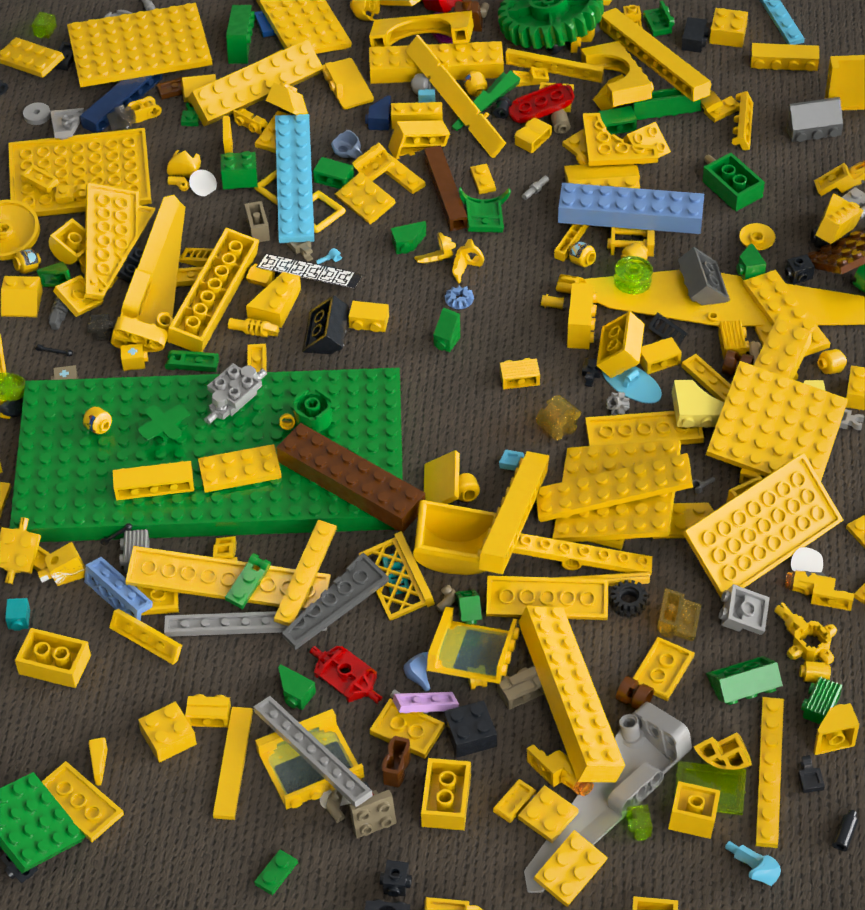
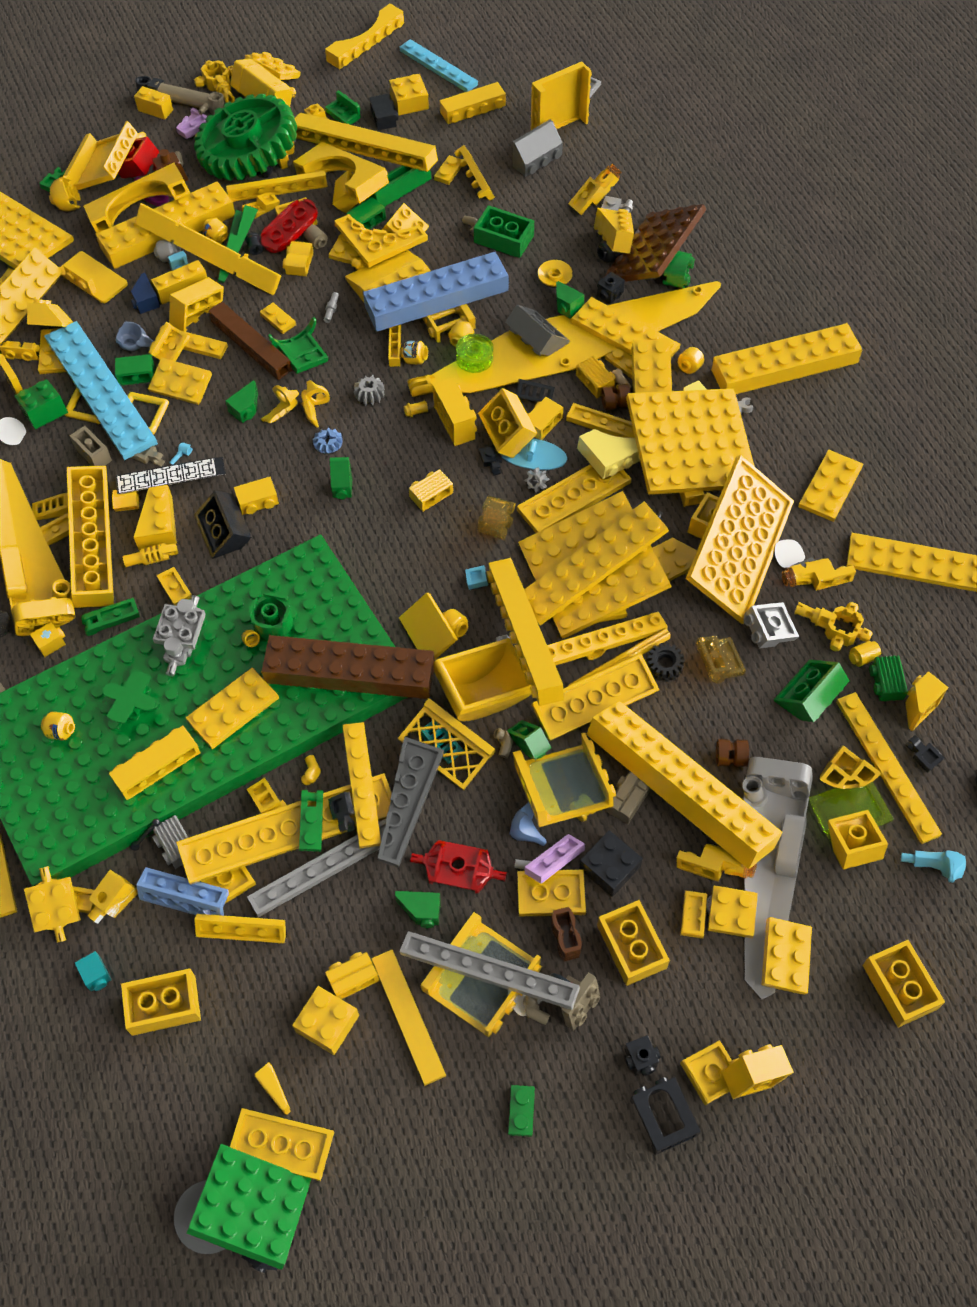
camera: 30 degrees left, 10 degrees up
clear neon green brick [626,804,653,841] -> none
yellow tile [633,637,695,701] -> none
yellow slope [701,90,723,113] -> none
none -> yellow arm [301,755,321,785]
none -> black plate [328,792,356,832]
none -> light grey gear [354,375,385,406]

